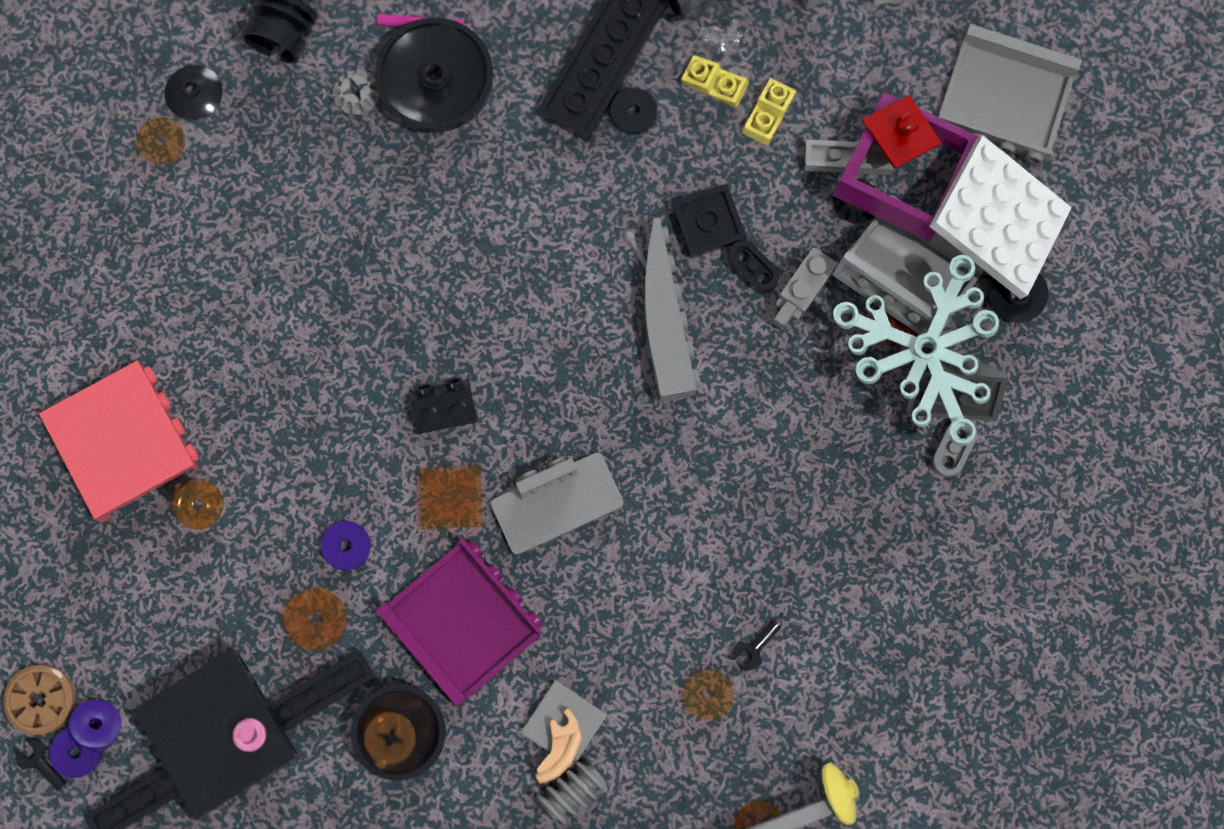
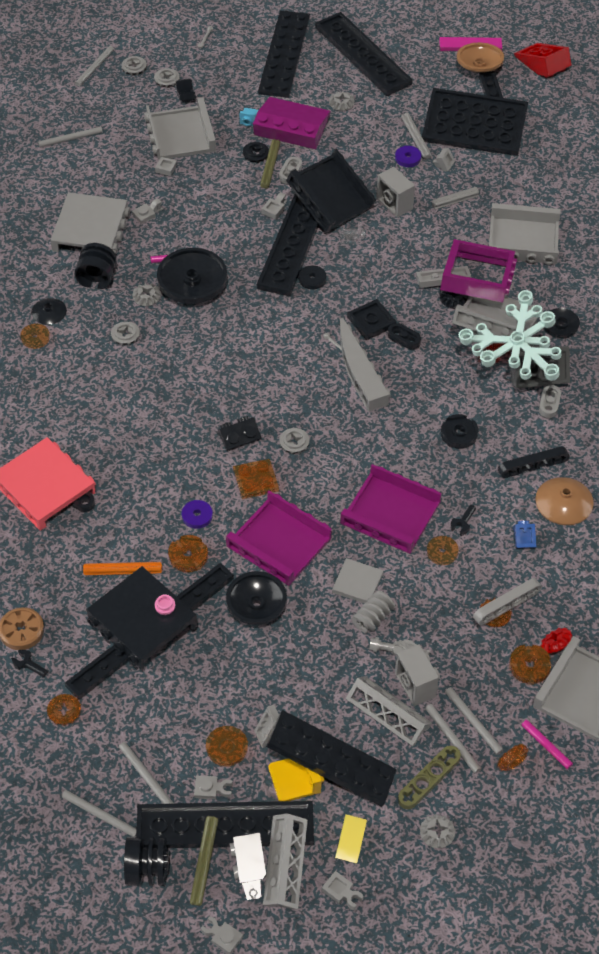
camera: 10 degrees left, 25 degrees down
dark purple piece [50,728,103,778] -> none
dark purple piece [69,700,121,752] -> none
clear orange piece [172,479,224,530] -> none
clear orange gear [364,713,416,764] -> none
light grey bracket [491,453,624,555] -> none
light nougat piece [536,709,582,784] -> none
light yellow slope [681,55,749,108] -> none
light yellow slope [742,78,796,146] -> none
light grey hinge [773,247,838,330] -> none
light yellow dish [822,763,859,825] -> none
red piece [862,95,942,169] -> none
white plate [929,136,1072,299] -> none
none -> orange axle [83,562,162,575]
none -> light grey gear [111,322,140,346]
none -> light grey gear [279,428,309,454]
none -> magenta panel [340,464,442,554]
none -> black plate [441,414,479,448]
none -> black beam [498,446,570,479]
none -> blue bracket [513,521,536,549]
none -> medium nougat dish [535,477,594,525]

